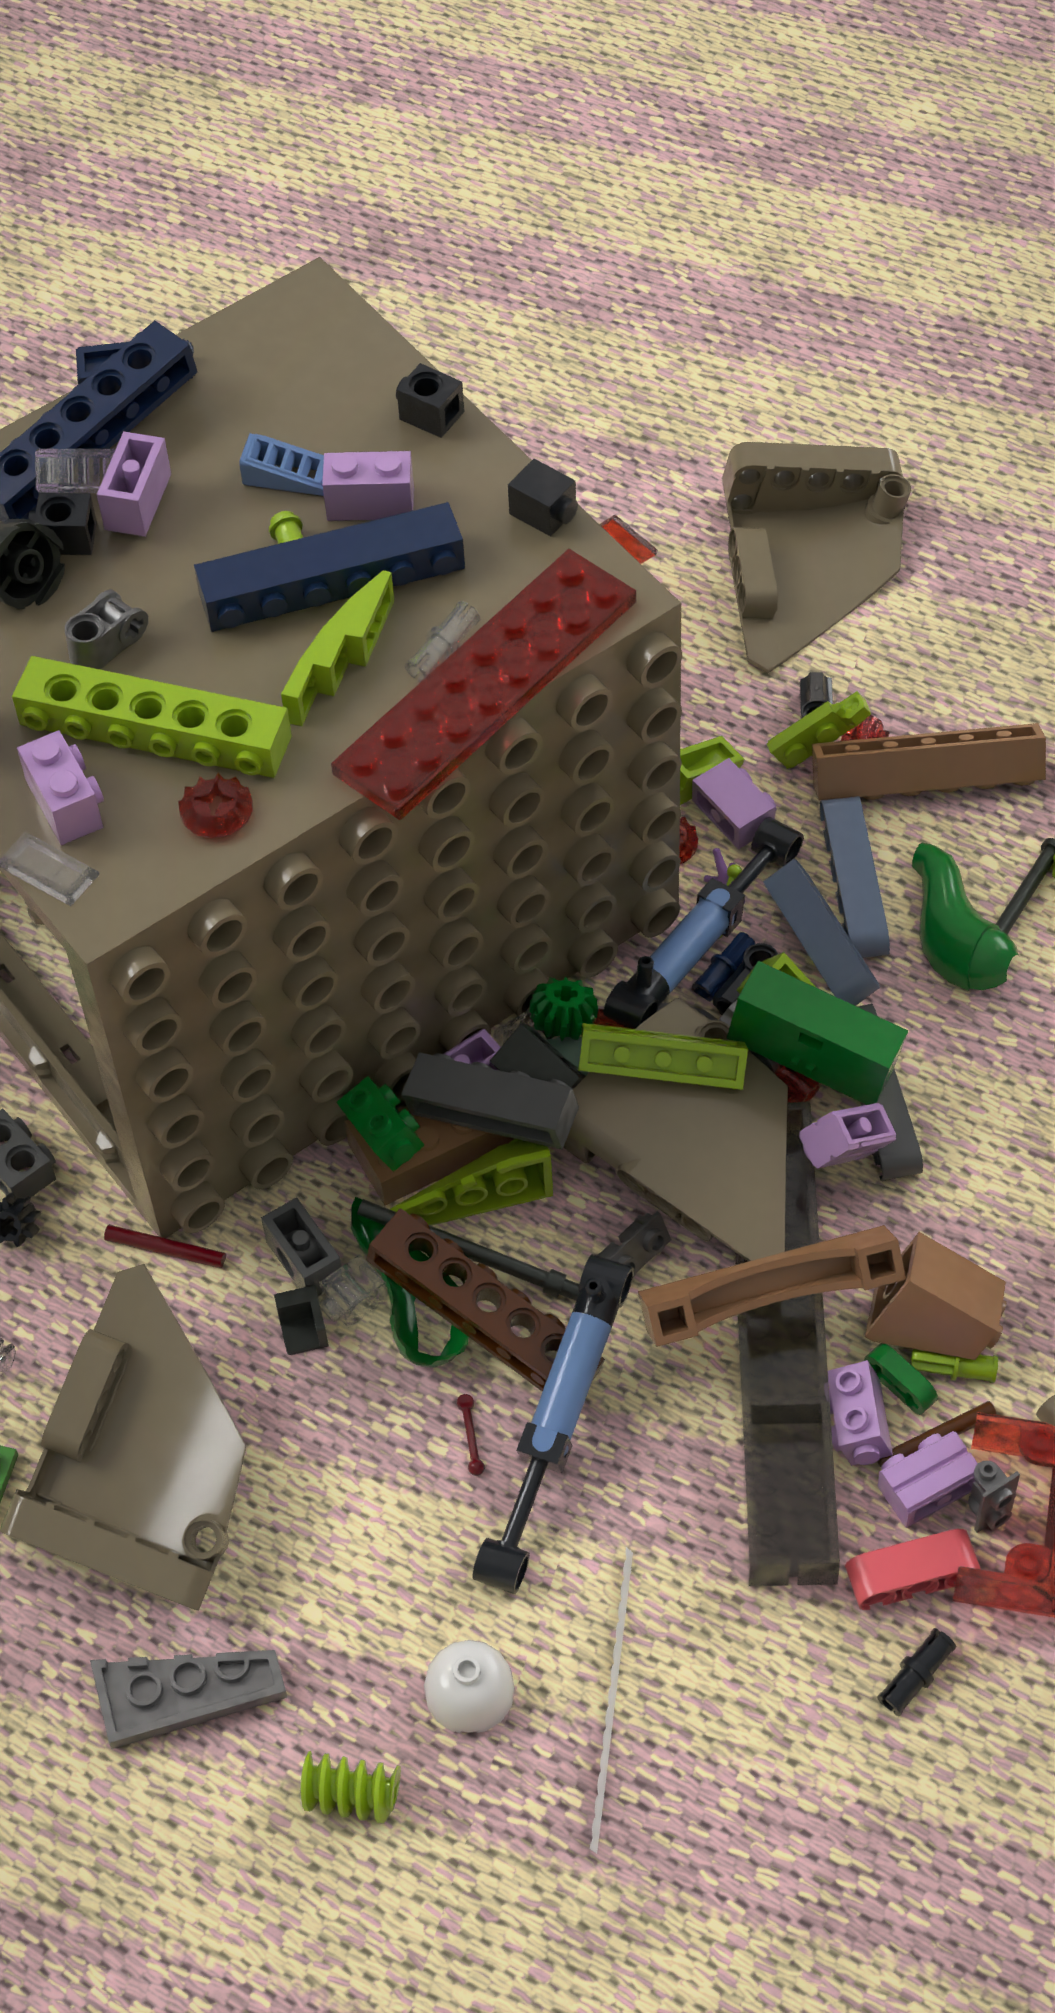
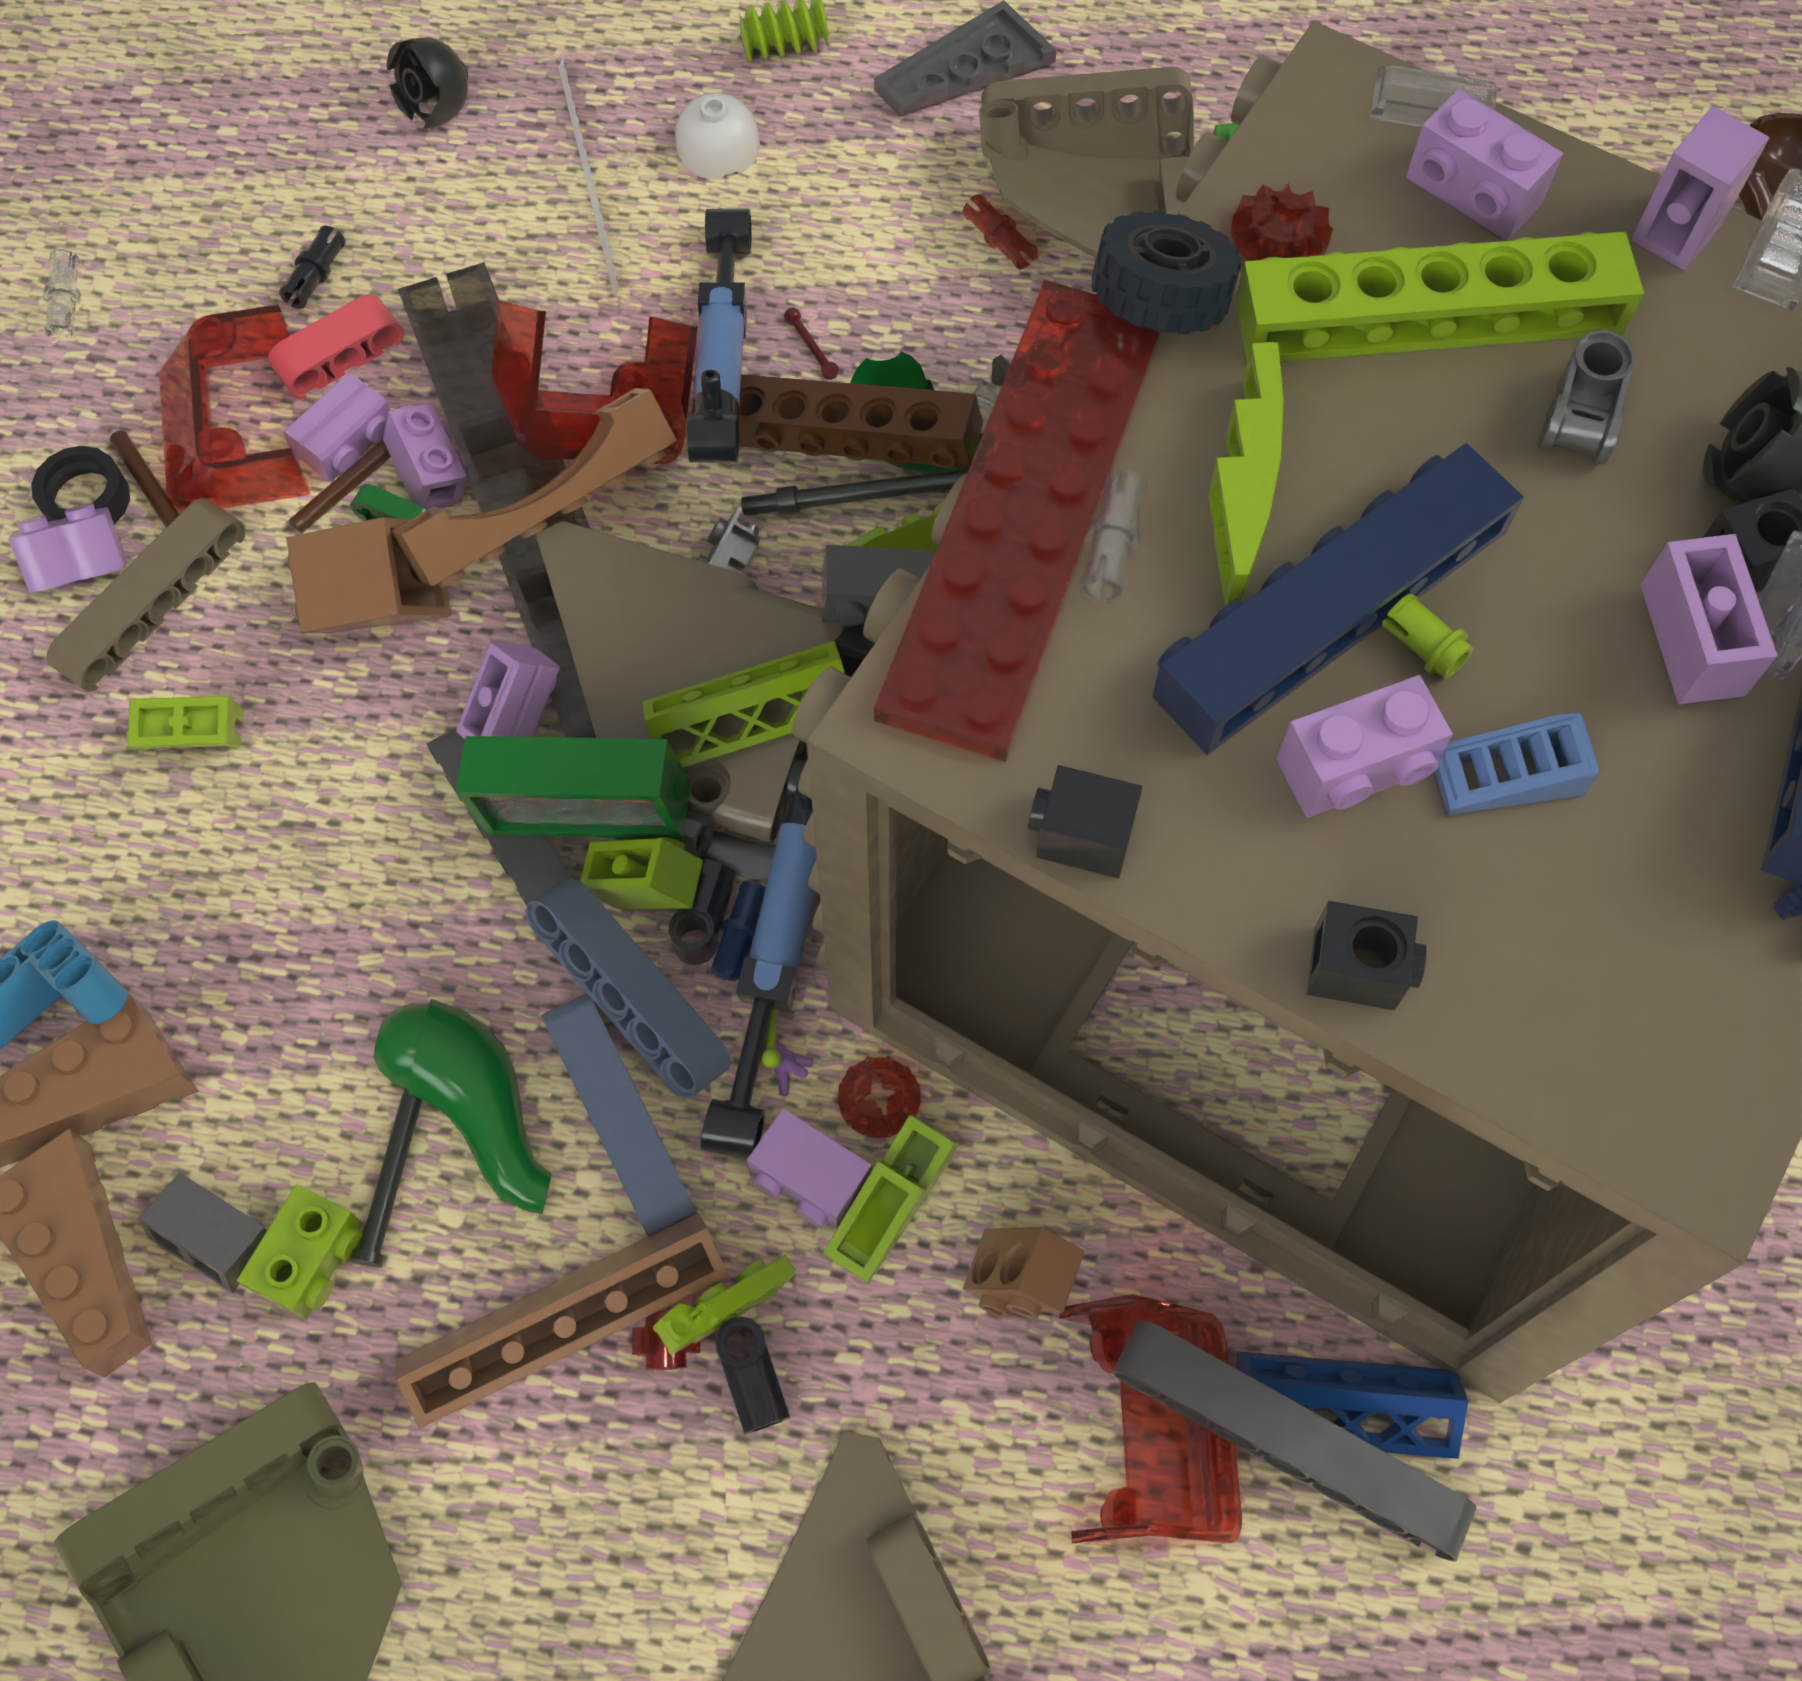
camera: 155 degrees right, 10 degrees up
flat silver hinge [968,1461,1020,1533] -> none
none -> pearl dark grey cylinder [387,37,468,129]
none -> clear red windscreen [491,300,698,464]
none -> clear red pin [963,194,1038,270]
none -> black wheel [1091,211,1242,334]

